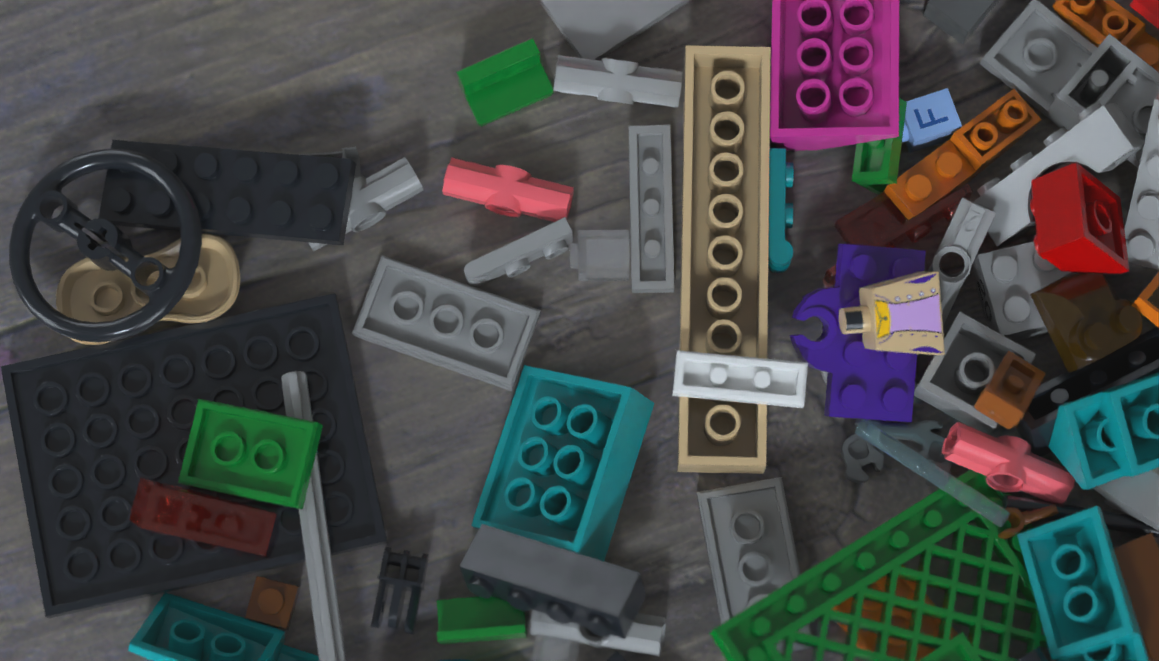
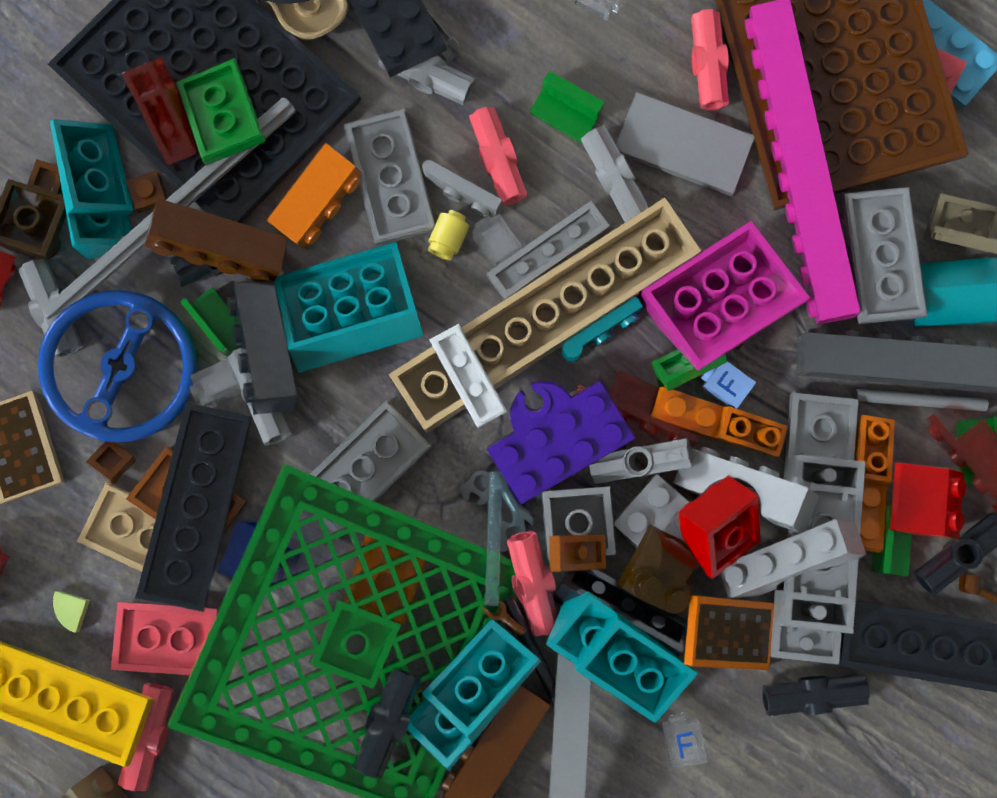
camera: 55 degrees right, 5 degrees up
torso [839,271,945,355] -> none
none -> reddish brown brick [144,198,288,282]
none -> orange brick [267,143,362,248]
none -> light yellow brick [428,210,470,261]

